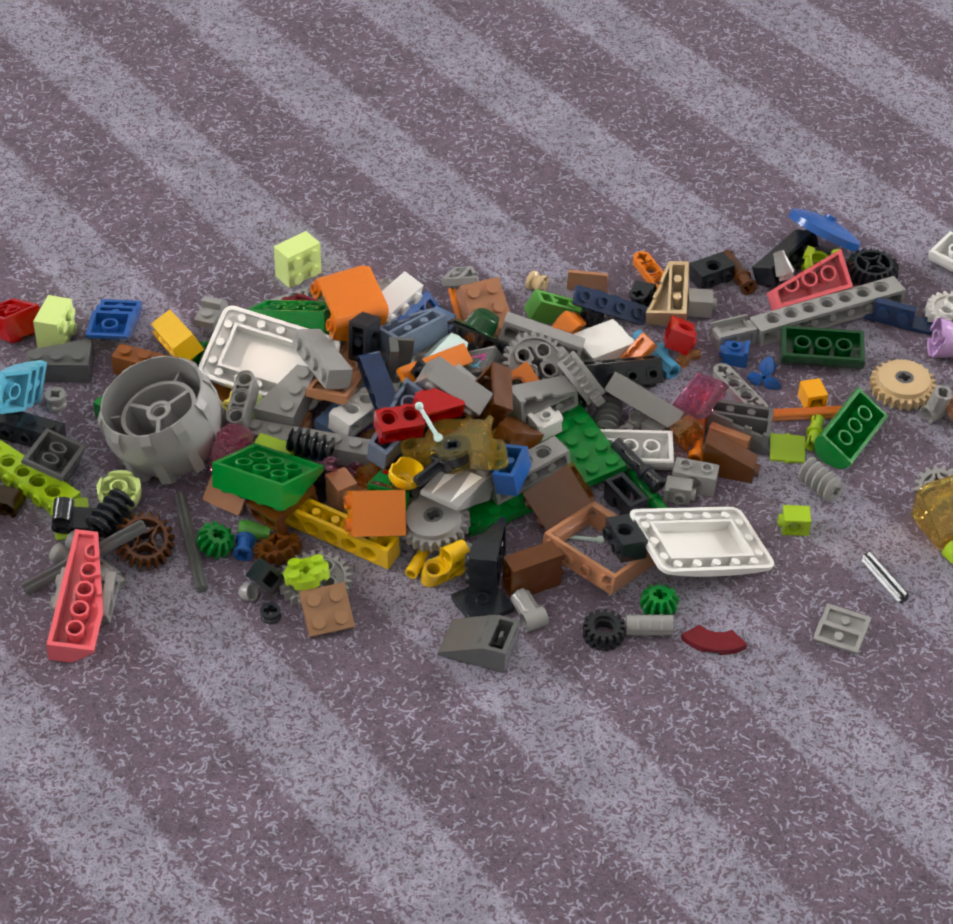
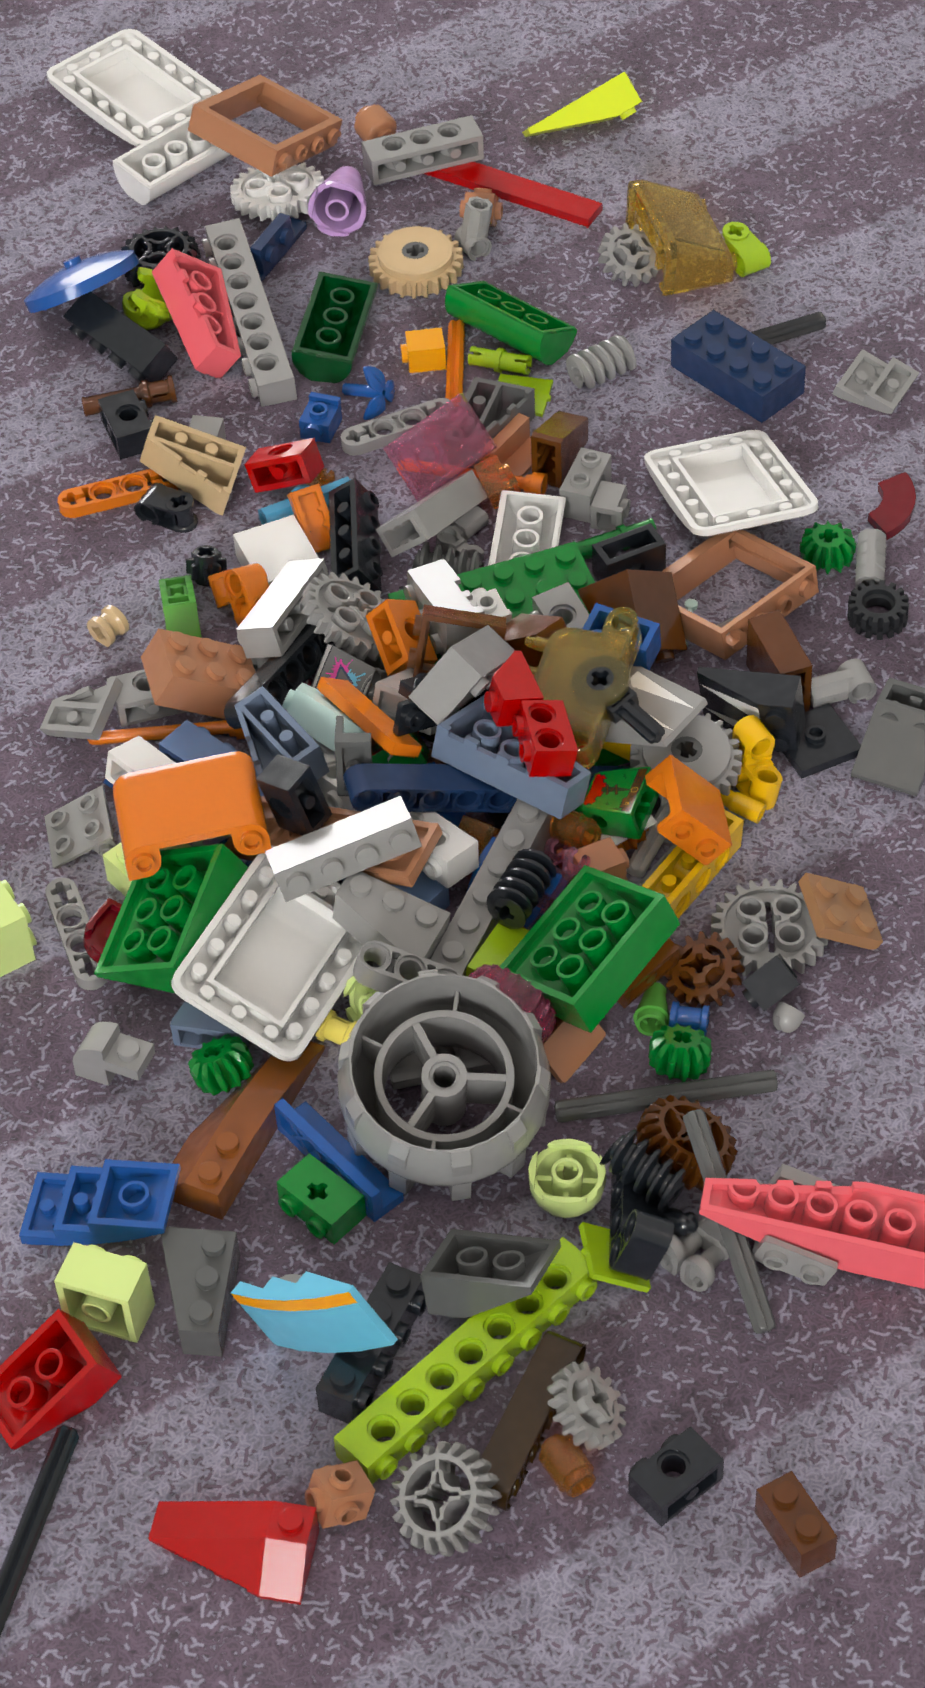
camera: 80 degrees left, 5 degrees up
yellow brick [151,310,204,360] -> none
black bush [260,602,281,624] -> none
lime plate [283,554,330,591] -> none
yellow hair [388,457,424,490] -> none
light aqua hinge [415,402,443,442] -> none
dark green piece [454,308,499,340] -> none
light grey gear [557,348,606,407] -> none
nougat panel [567,270,608,293] -> none
dark blue bracket [572,285,647,325] -> none
black brick [602,513,648,563] -> none
black pin [610,438,666,494] -> none
light grey hinge [709,314,758,352] -> none
light grey cone [773,250,795,281] -> none
lime brick [777,505,811,536] -> none
none -> dark blue brick [671,310,806,423]

